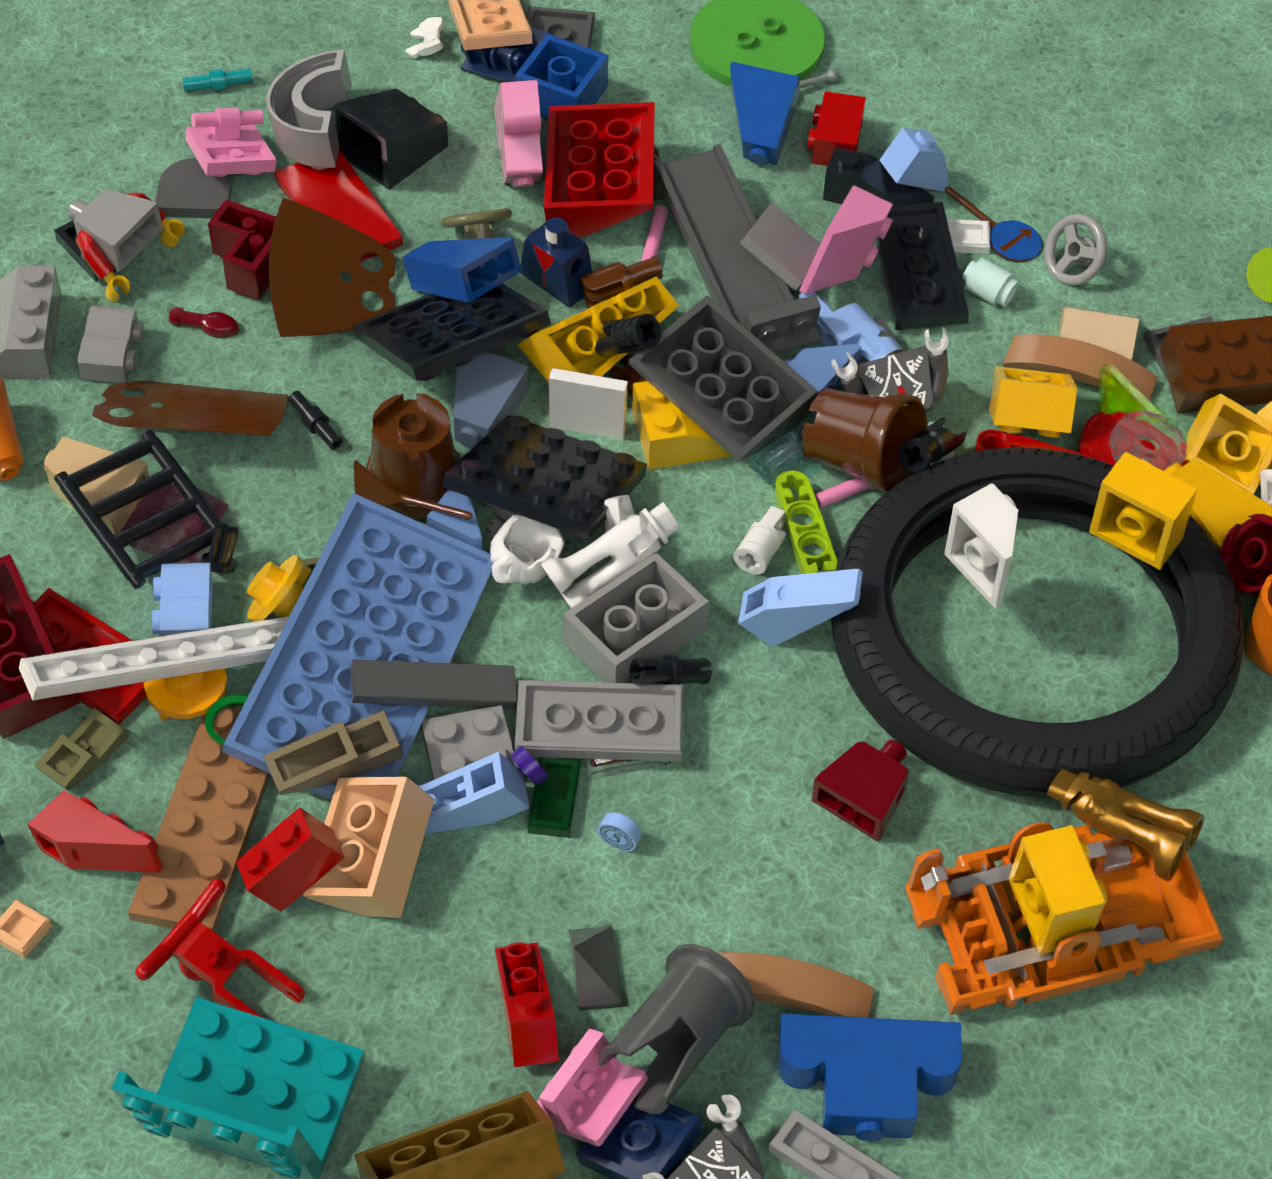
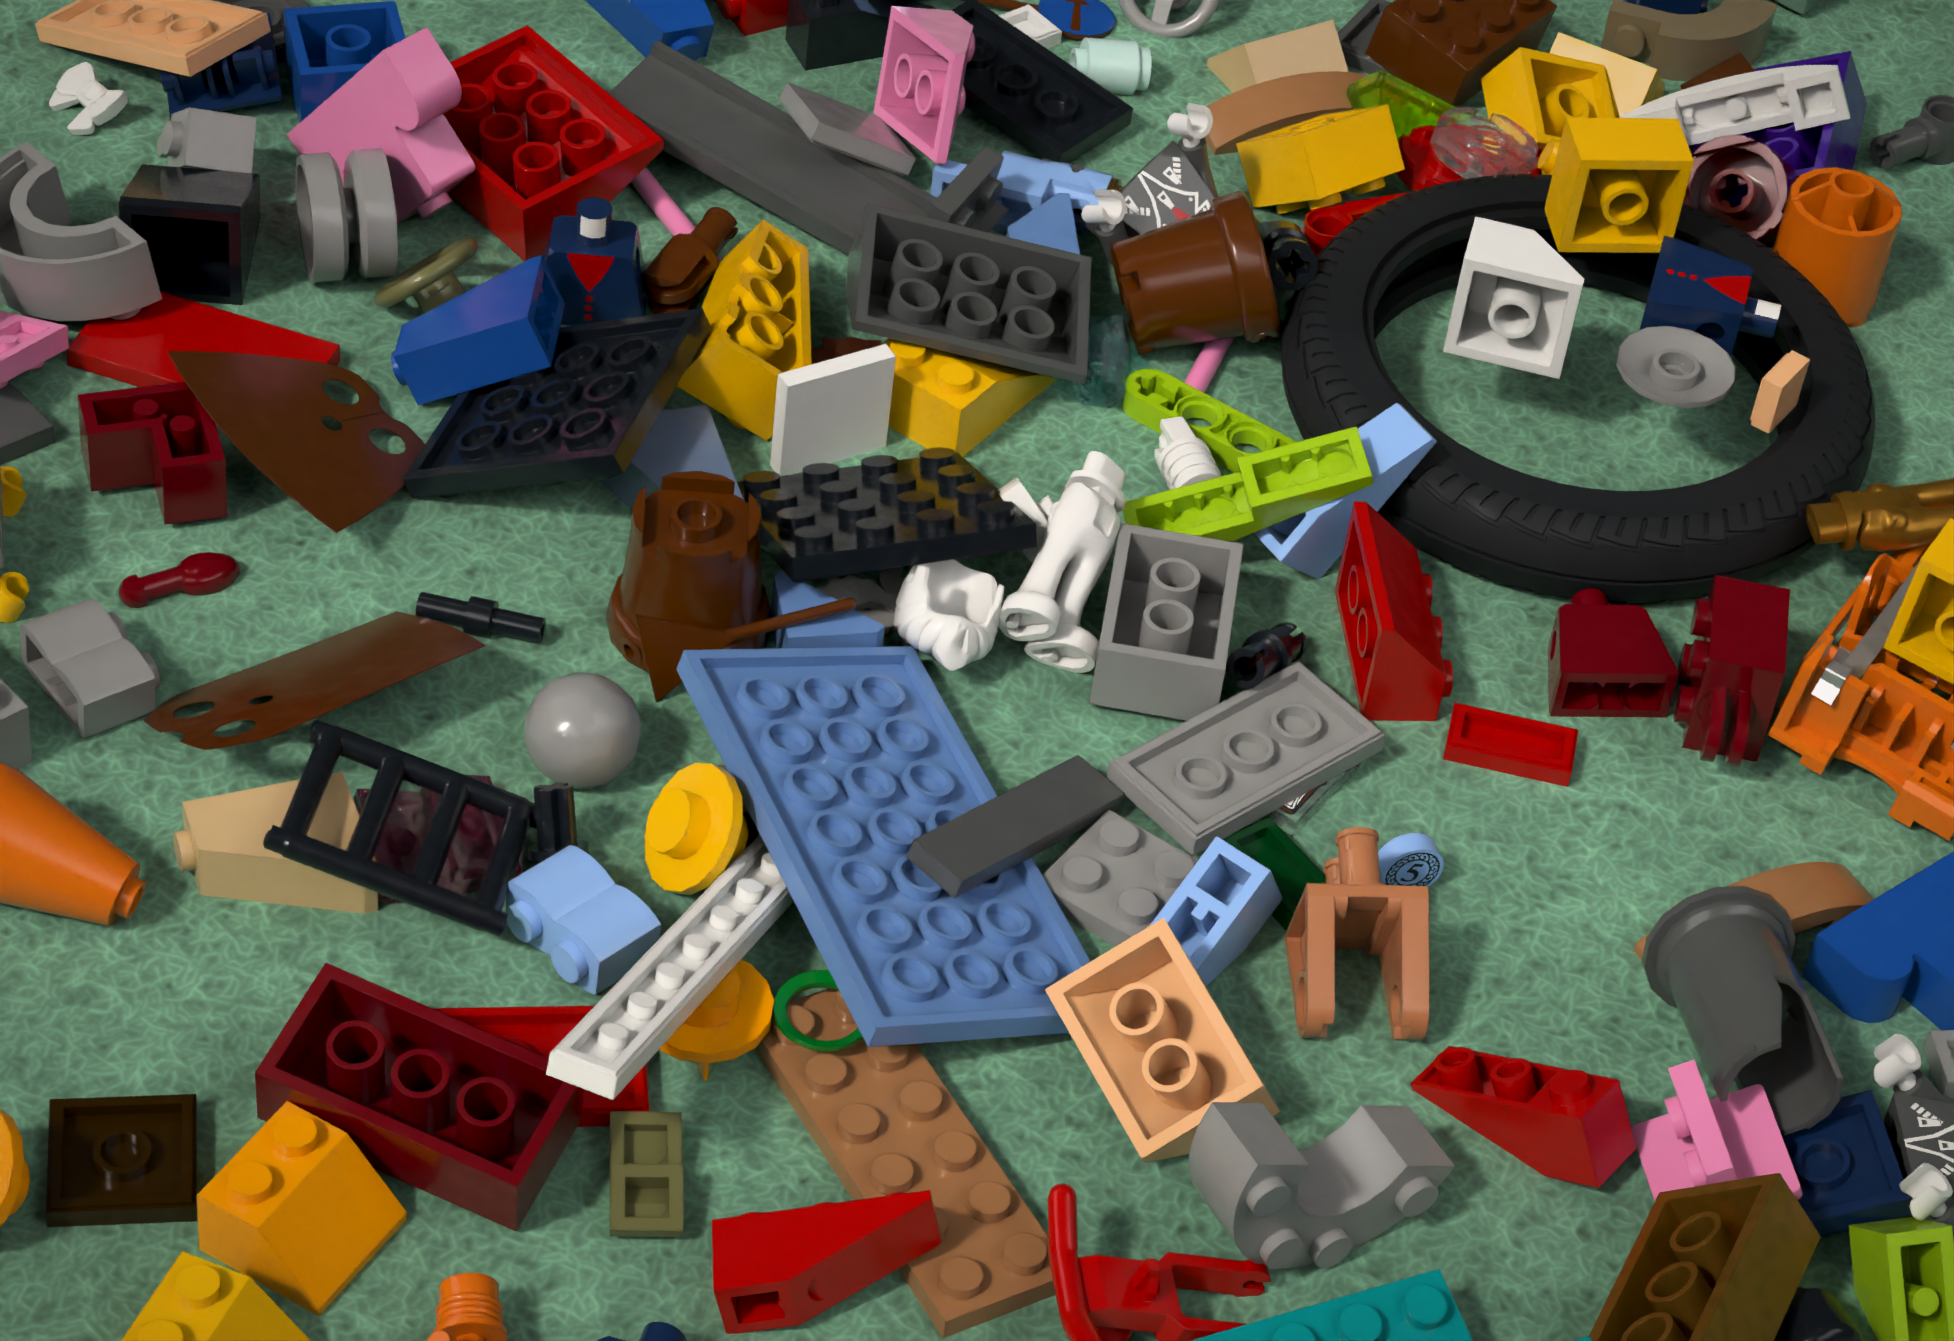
camera: 45 degrees left, 10 degrees down
red brick [236,807,345,912] -> none
dark tan slope [264,710,404,795] -> none
dark purple tile [510,745,549,786] -> none
dark grey slope [569,926,623,1011] -> none
black hinge [594,314,661,356] -> none
none -> light grey brick [157,107,257,173]
none -> light grey wheel [295,148,398,284]
none -> light grey piece [524,672,641,790]
none -> lime slope [1122,426,1373,542]
none -> light grey brick [1188,1102,1455,1269]
none -> nougat piece [1284,827,1429,1040]
none -> red slope [1335,501,1453,721]
none -> red tile [1443,703,1579,787]
none -> light grey dish [1616,326,1735,408]
none -> dark blue torso [1640,236,1781,357]
none -> dark red brick [1674,575,1790,767]
none -> light nougat tile [1750,350,1810,434]

